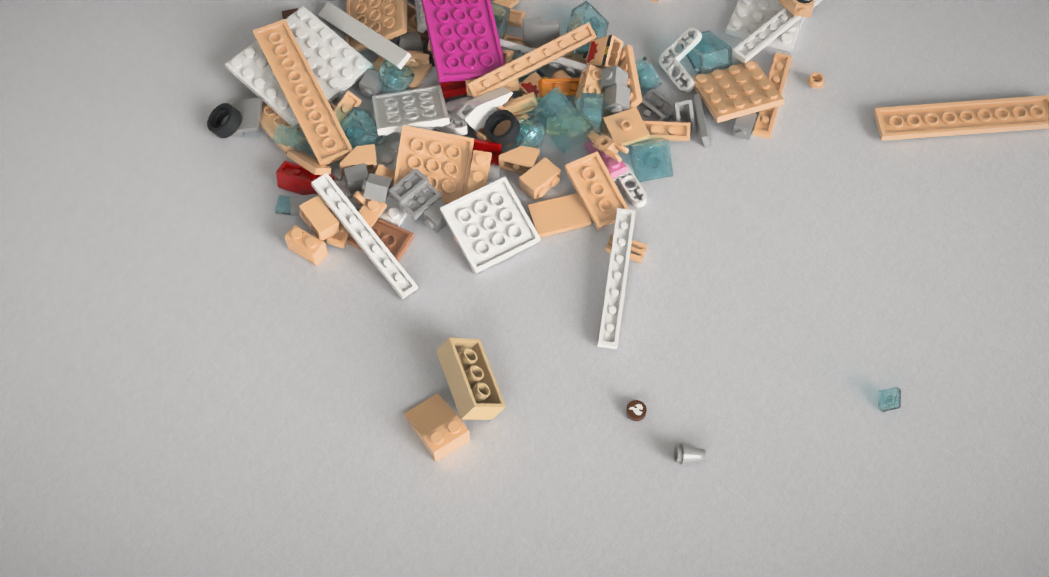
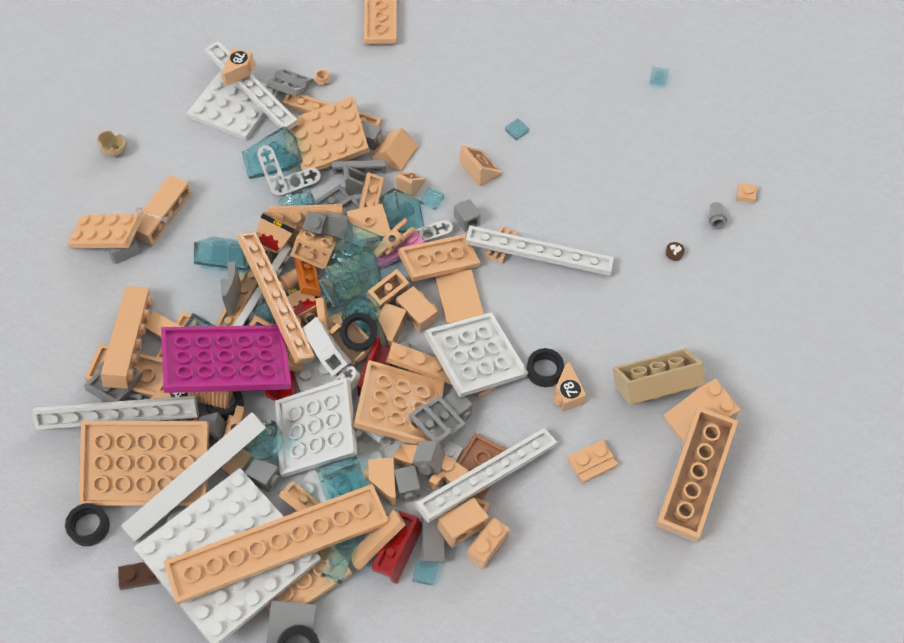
camera: 90 degrees left, 0 degrees up
none -> light grey slope [266,69,313,96]
none -> light nougat brick [367,269,409,311]
none -> light nougat slope [371,128,418,171]
none -> light nougat slope [396,172,426,199]
none -> clear light blue tile [420,187,444,210]
none -> light grey brick [454,199,481,232]
none -> light nougat slope [460,145,502,186]
none -> clear light blue tile [505,118,529,141]
none -> black tyre [526,348,564,387]
none -> light nougat slope [553,362,586,412]
none -> light nougat plate [567,440,618,484]
none -> light nougat brick [655,406,738,542]
none -> light nougat plate [736,182,757,204]

